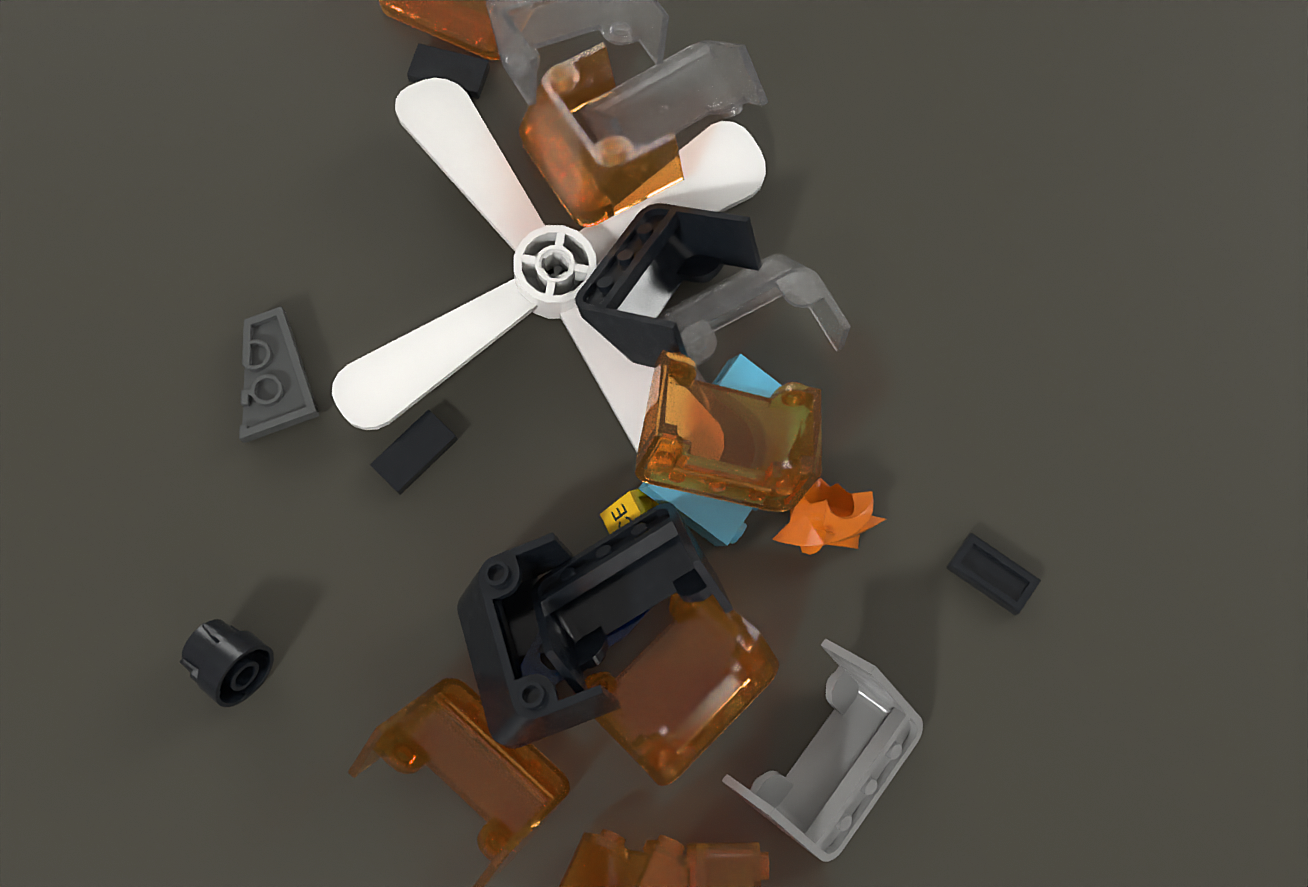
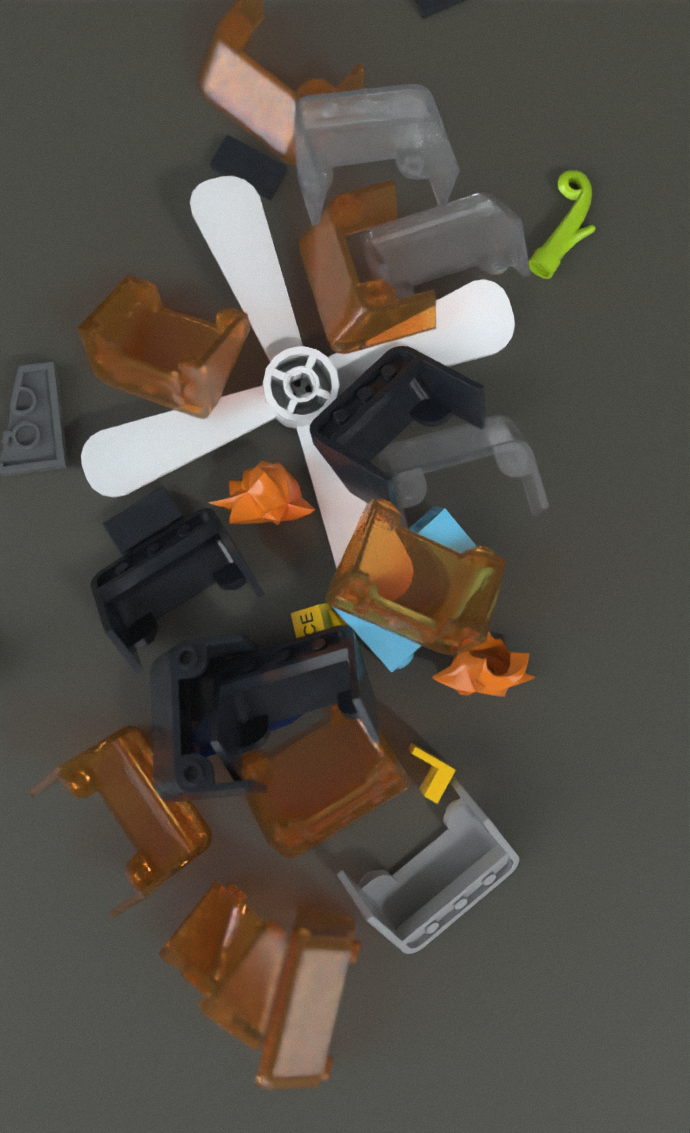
camera: 15 degrees right, 10 degrees up
black tile [946,533,1041,616] -> none
none -> clear orange windscreen [77,275,250,419]
none -> black windscreen [90,508,265,674]
none -> orange hair [208,460,316,525]
none -> yellow panel [408,742,456,804]
none -> lime plant [527,170,596,279]

